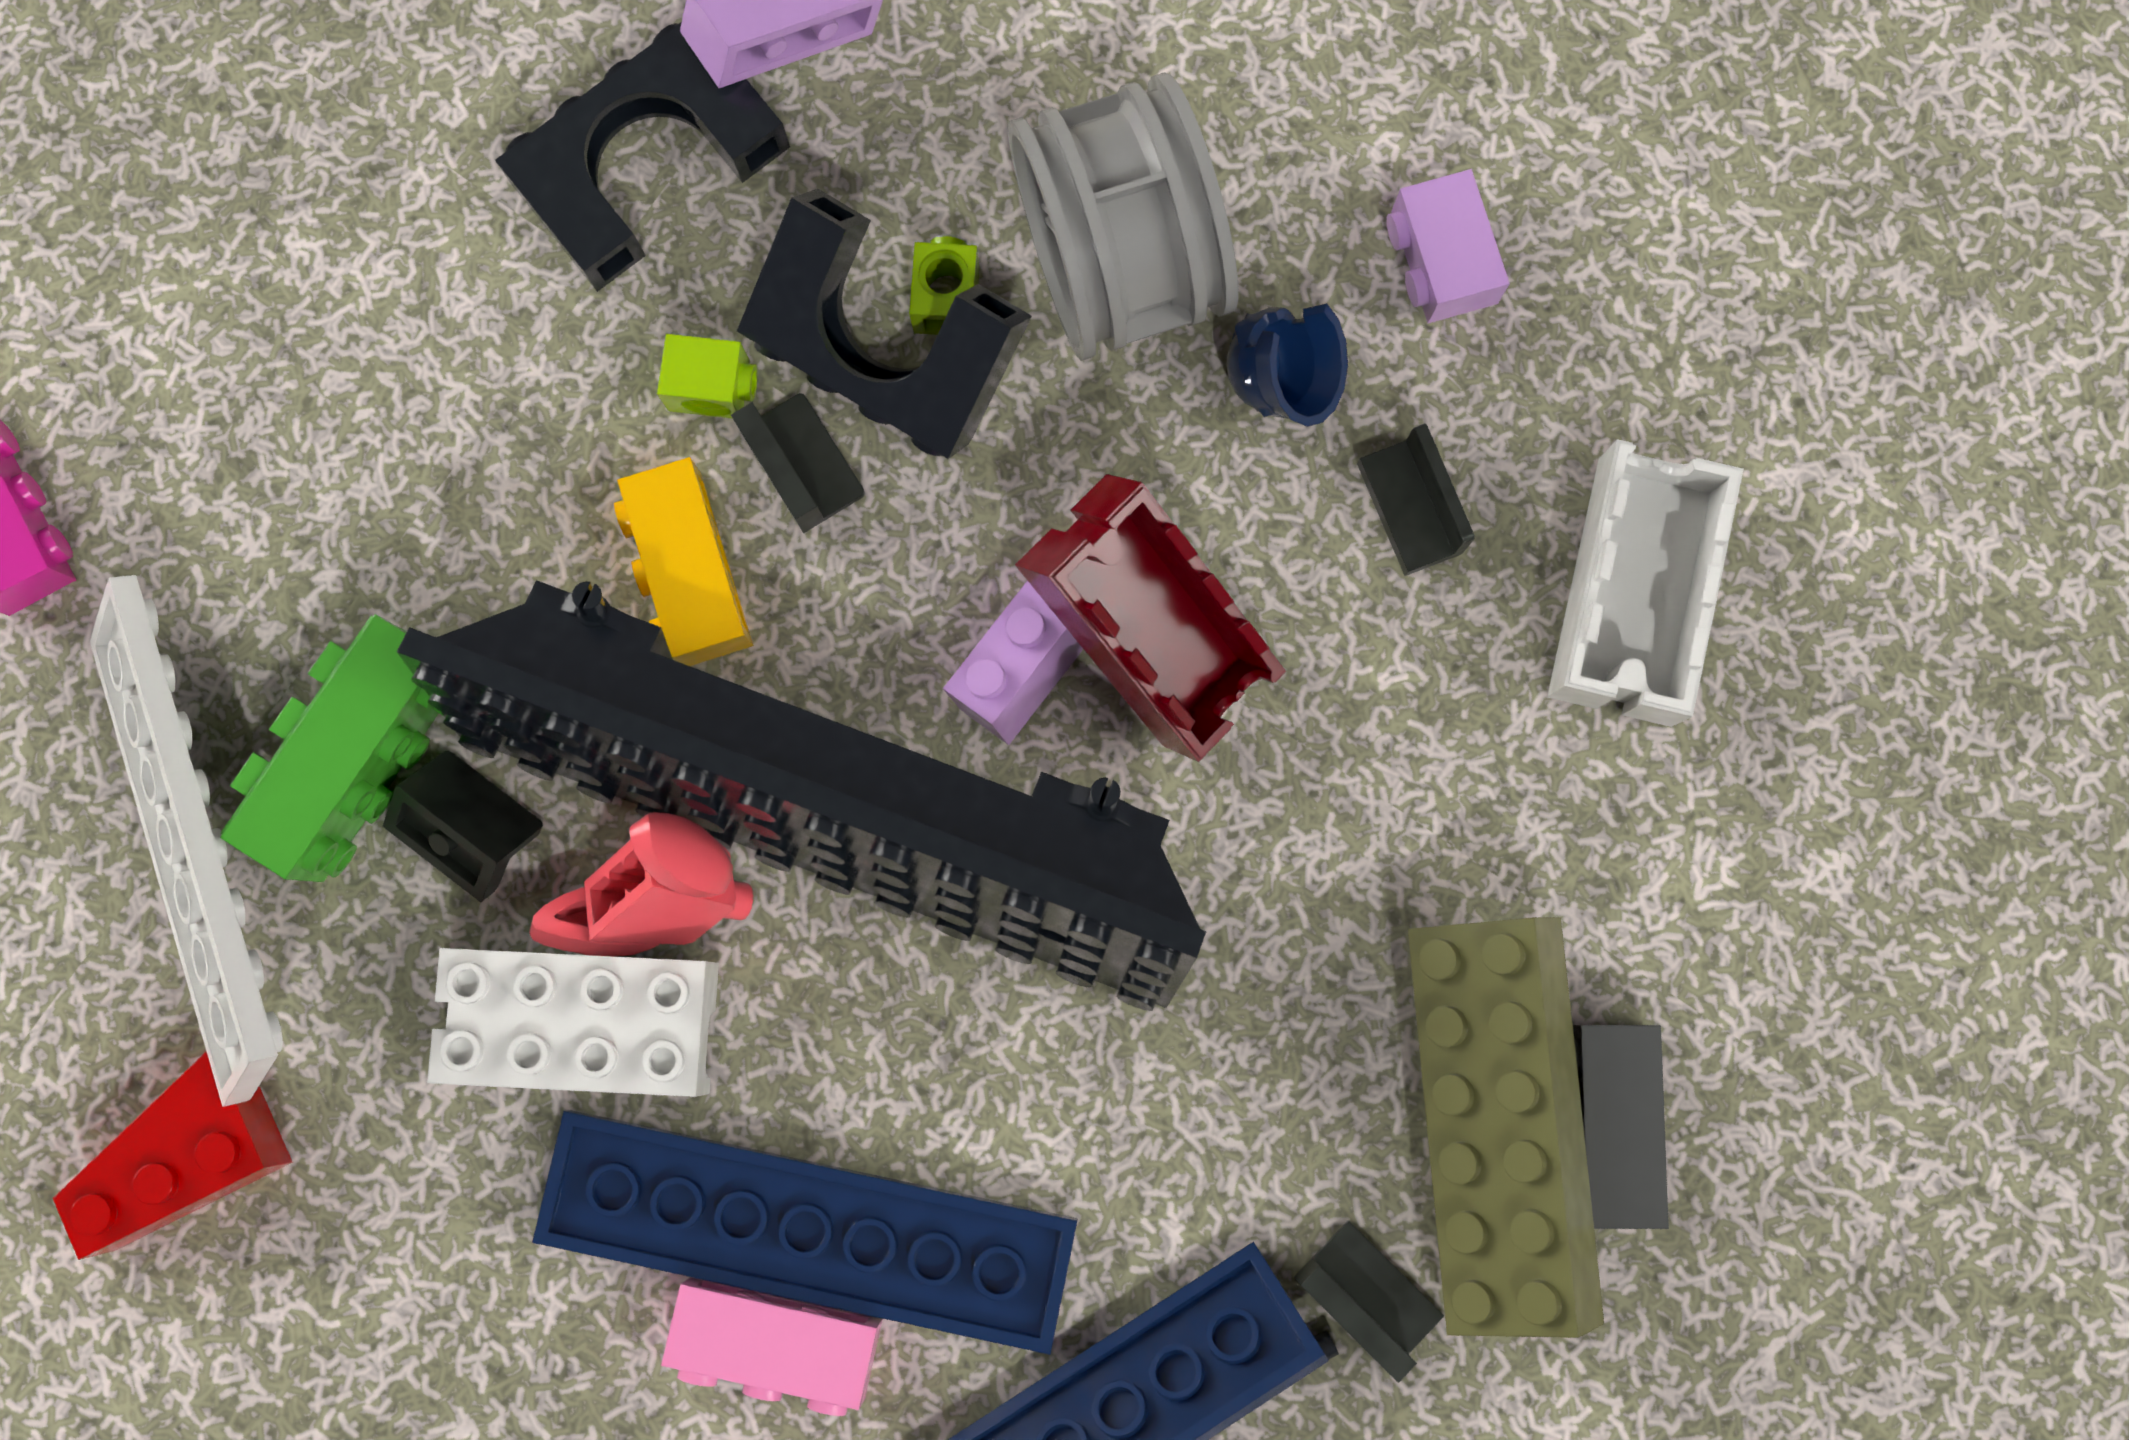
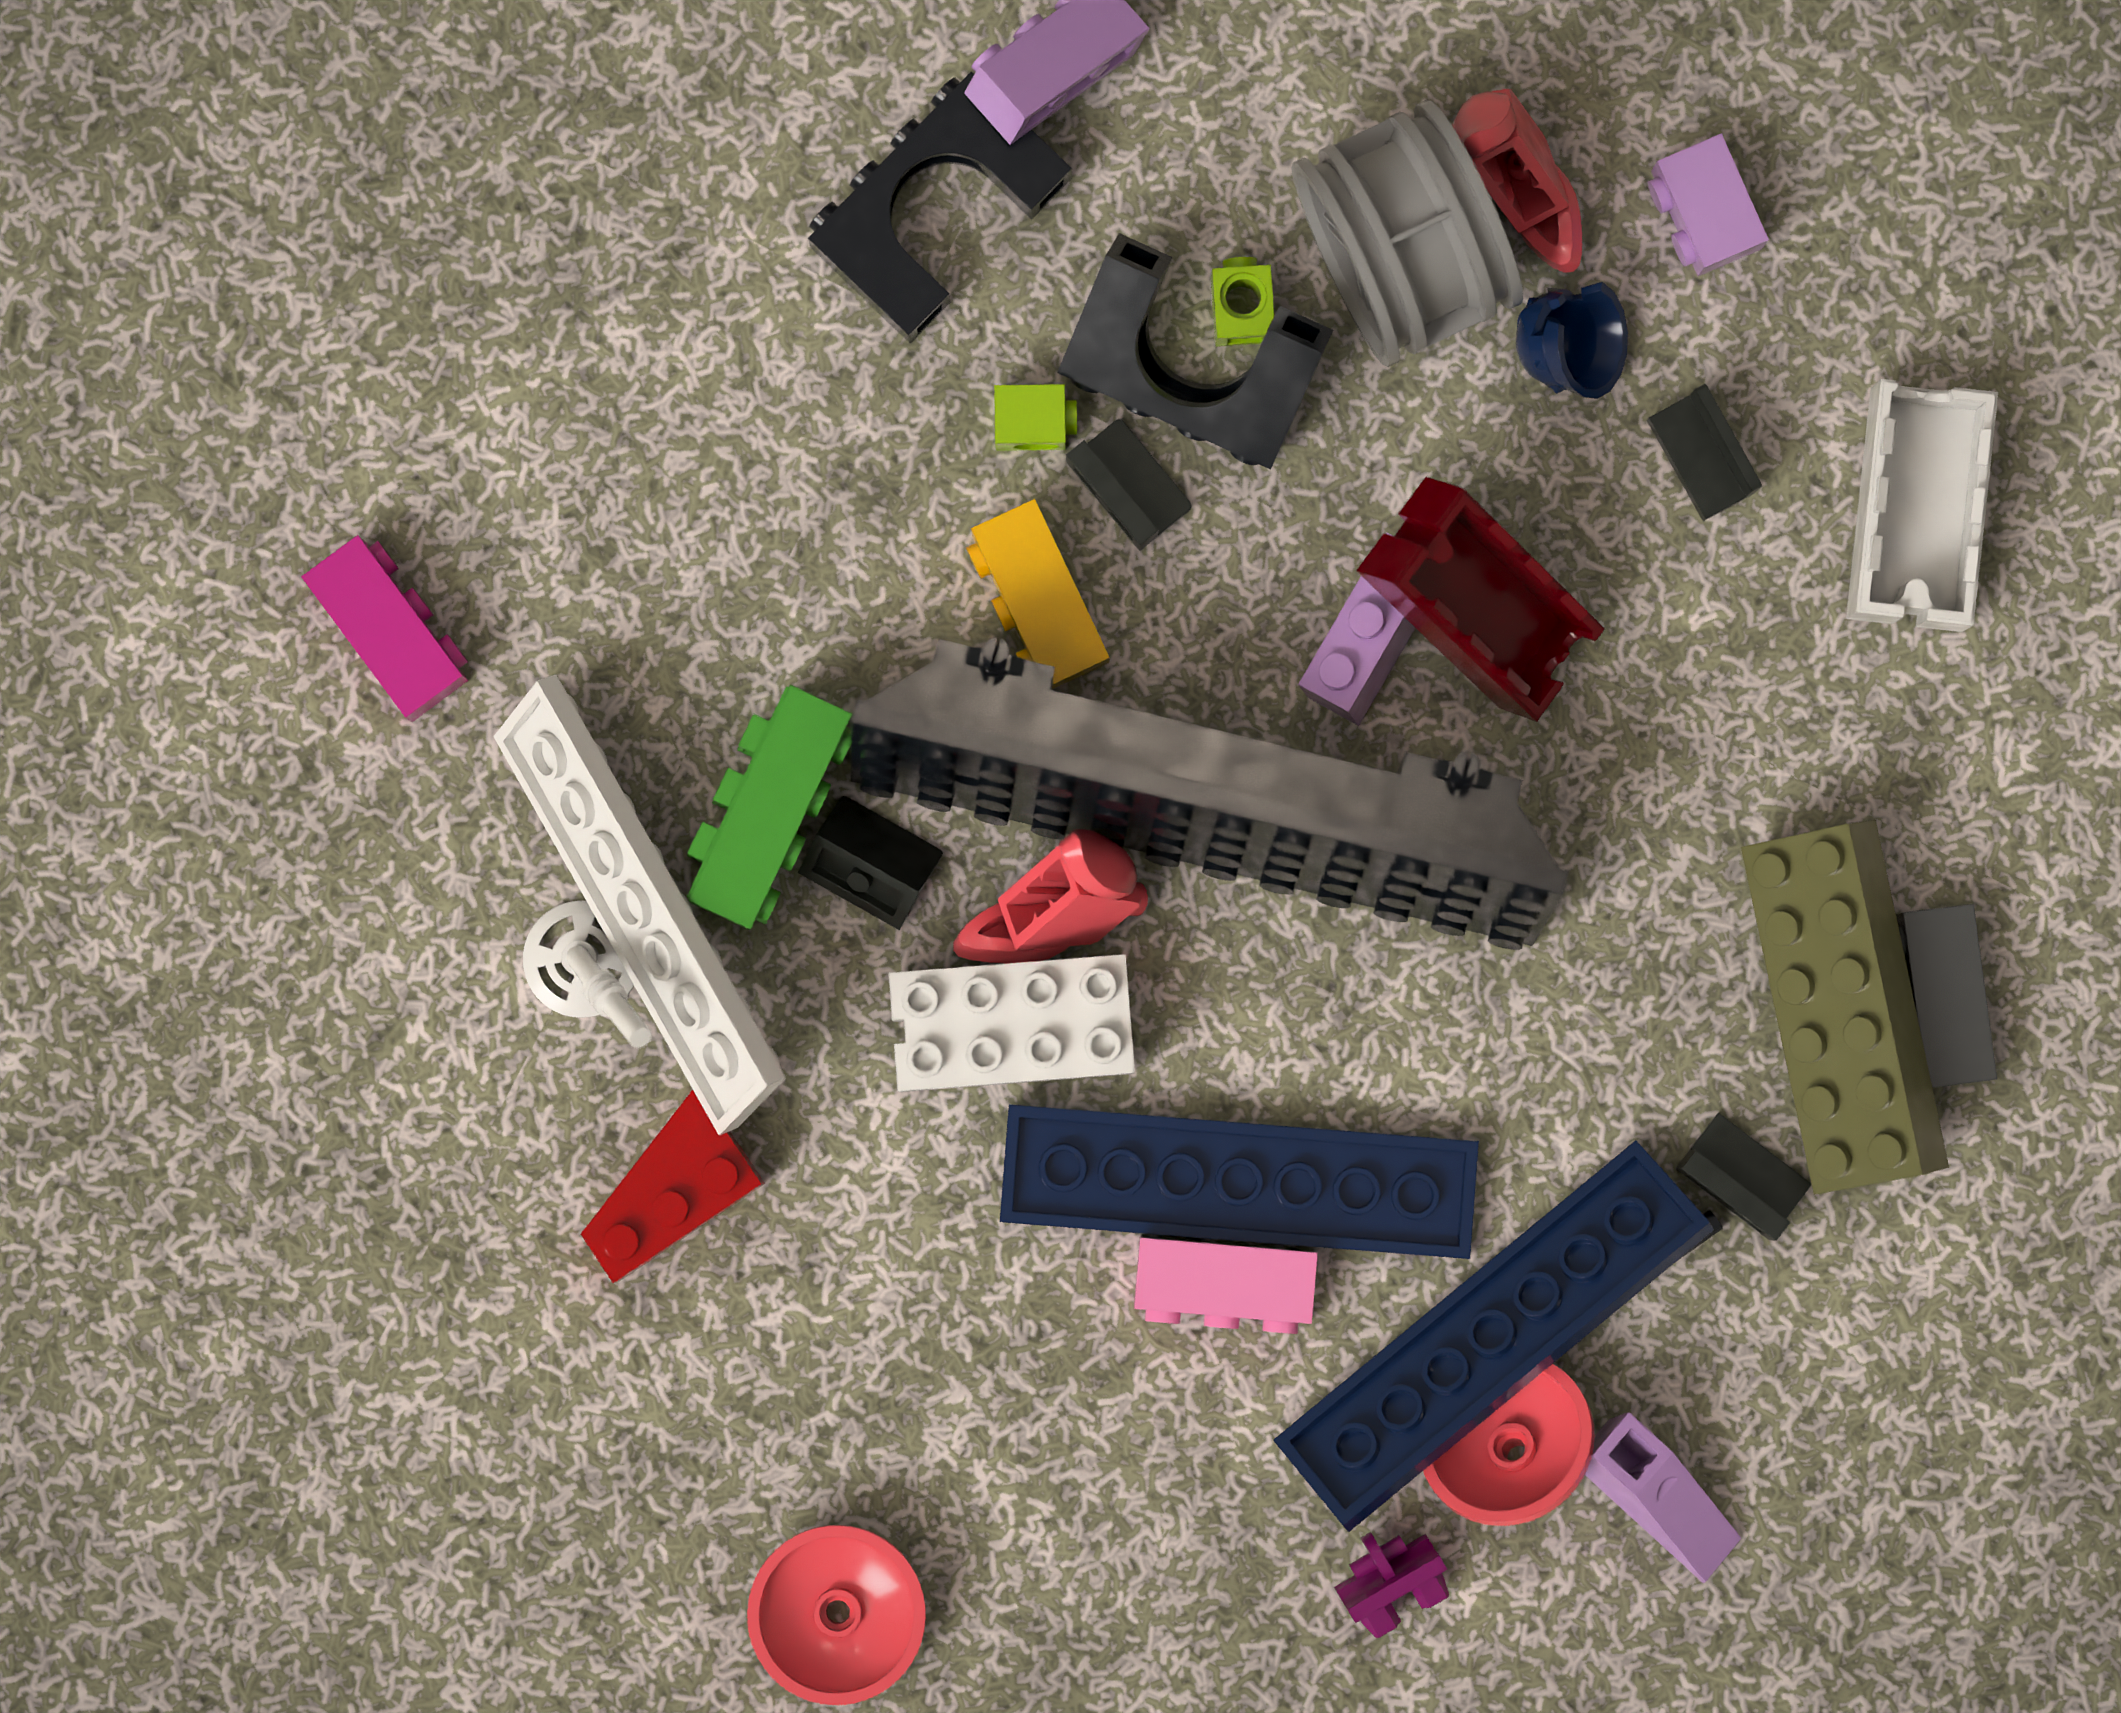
camera: 10 degrees left, 5 degrees up
none -> white dish [523,901,651,1048]
none -> coral torso [1452,89,1582,273]

